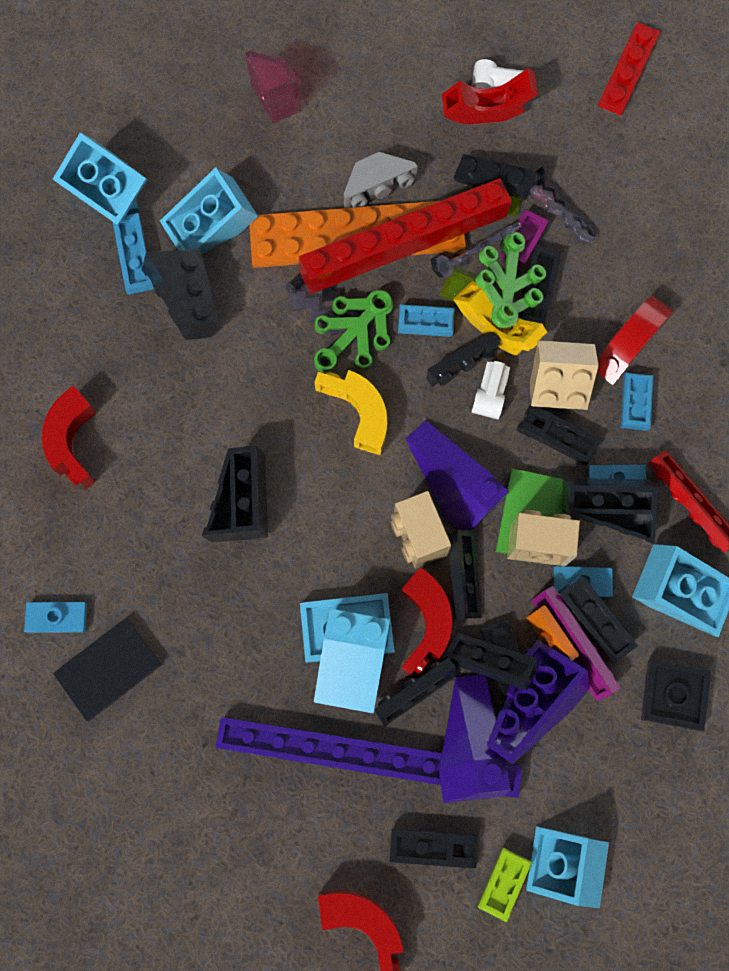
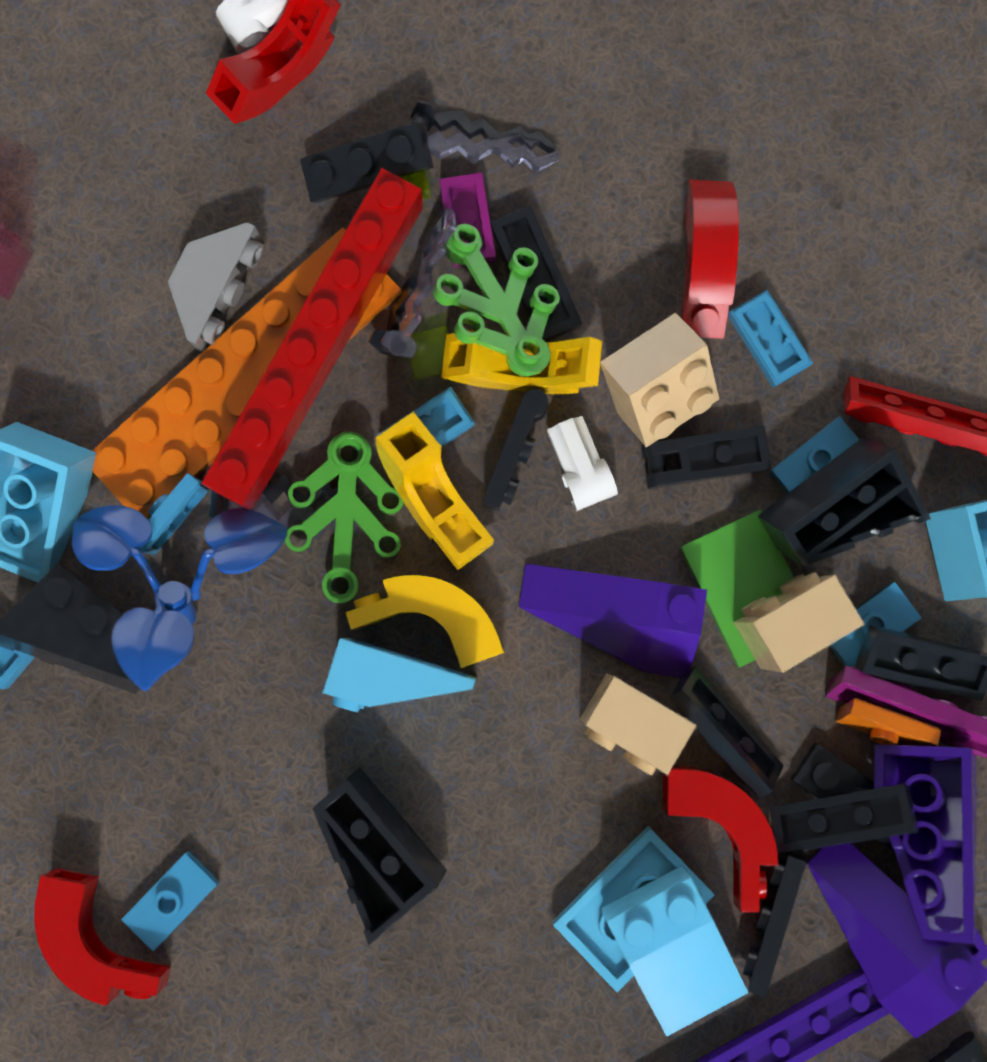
camera: 35 degrees left, 10 degrees up
none -> blue plant [72,505,288,691]
none -> dark azure plate [121,851,220,951]
none -> dark azure plate [138,473,209,555]
none -> medium azure slope [323,638,477,712]
none -> yellow arch [376,412,494,570]

